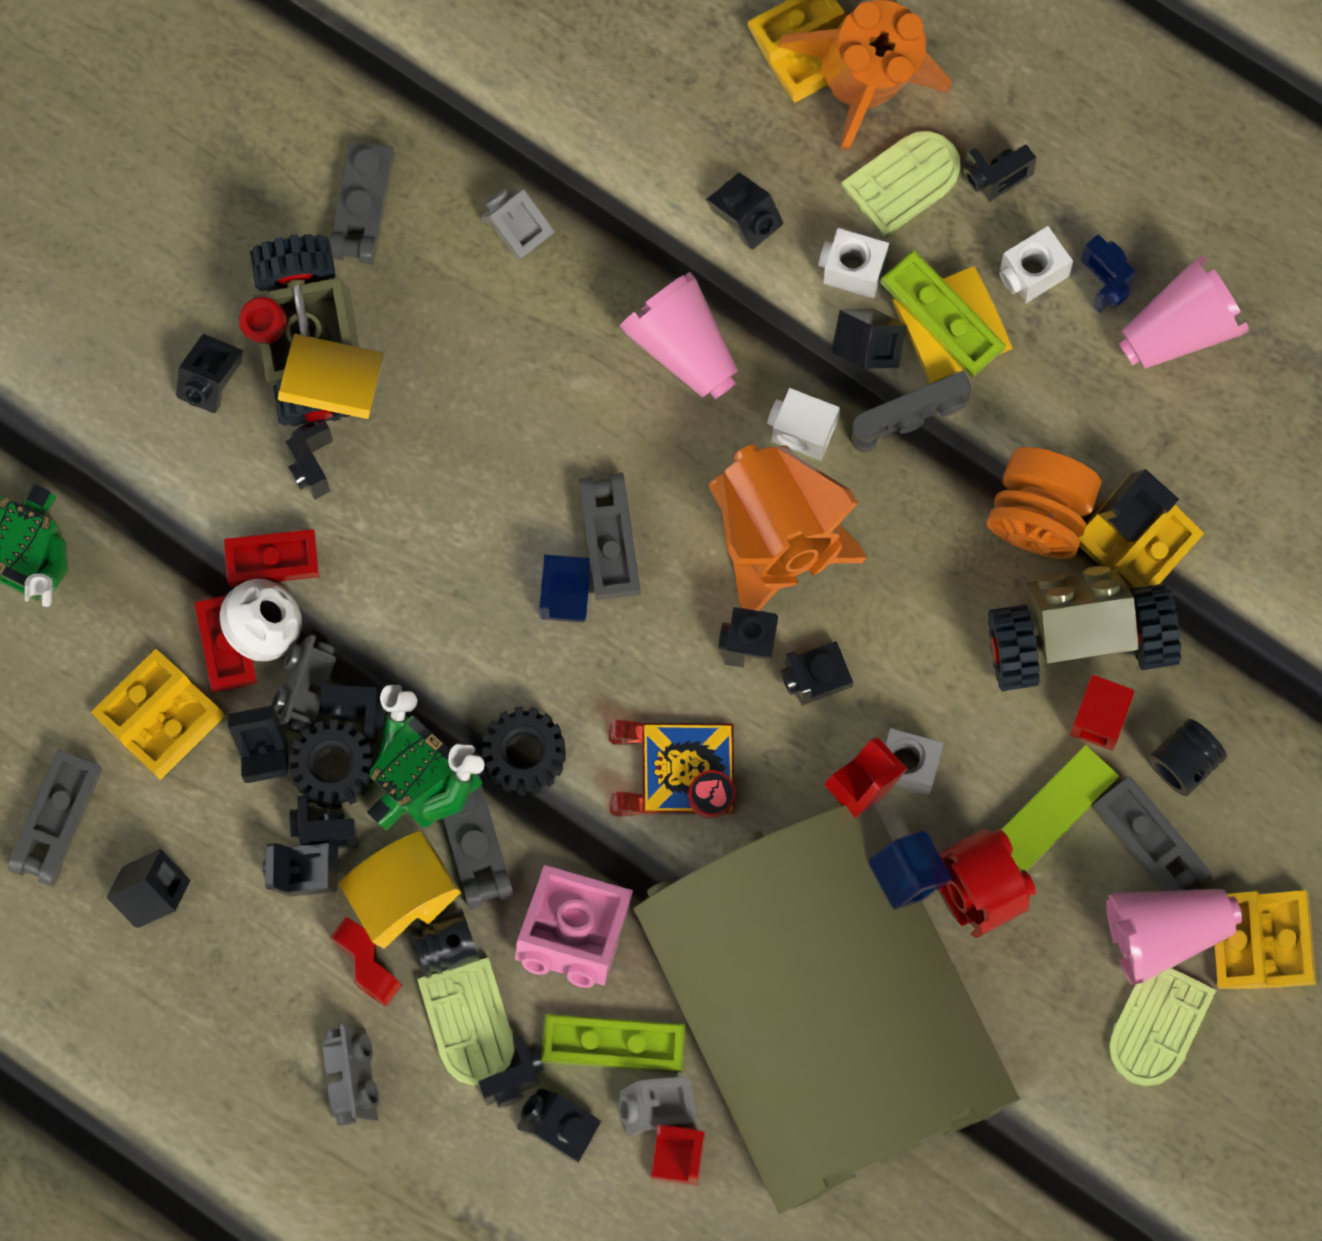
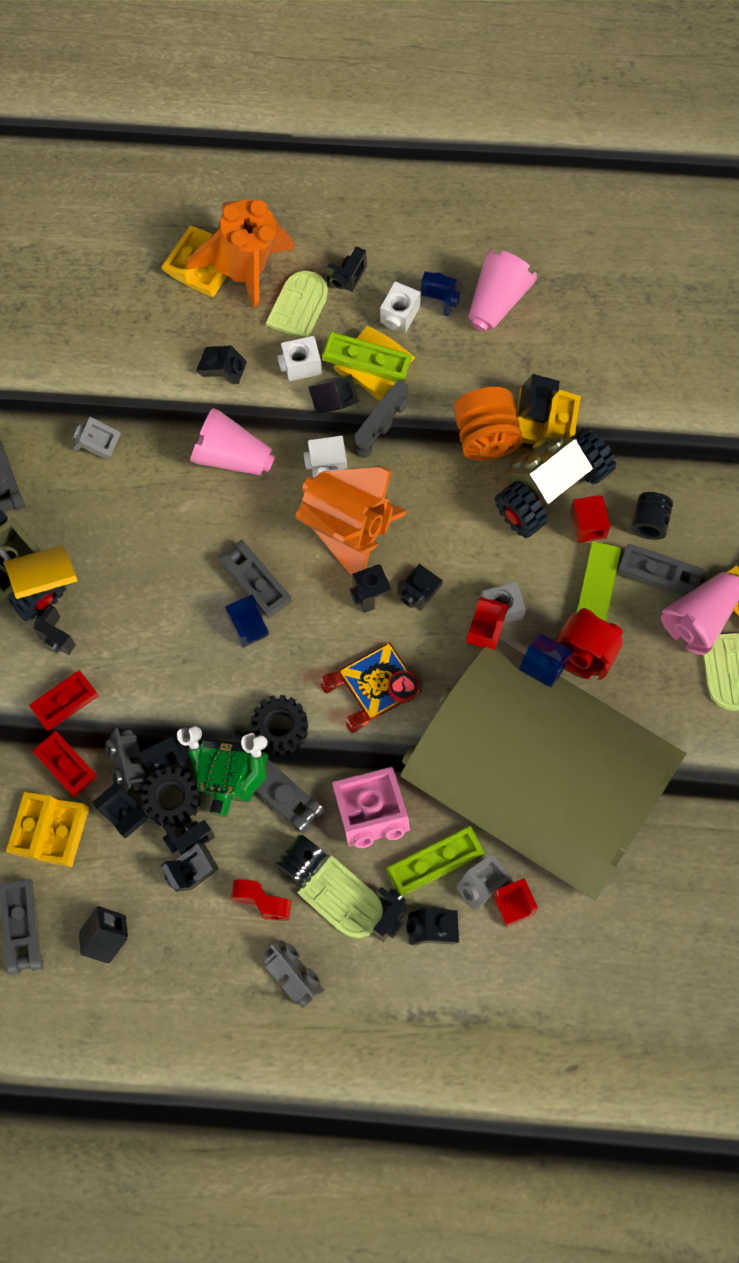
camera: 30 degrees left, 5 degrees down
white piece [220,579,302,661] -> none
yellow slope [338,830,461,949] -> none

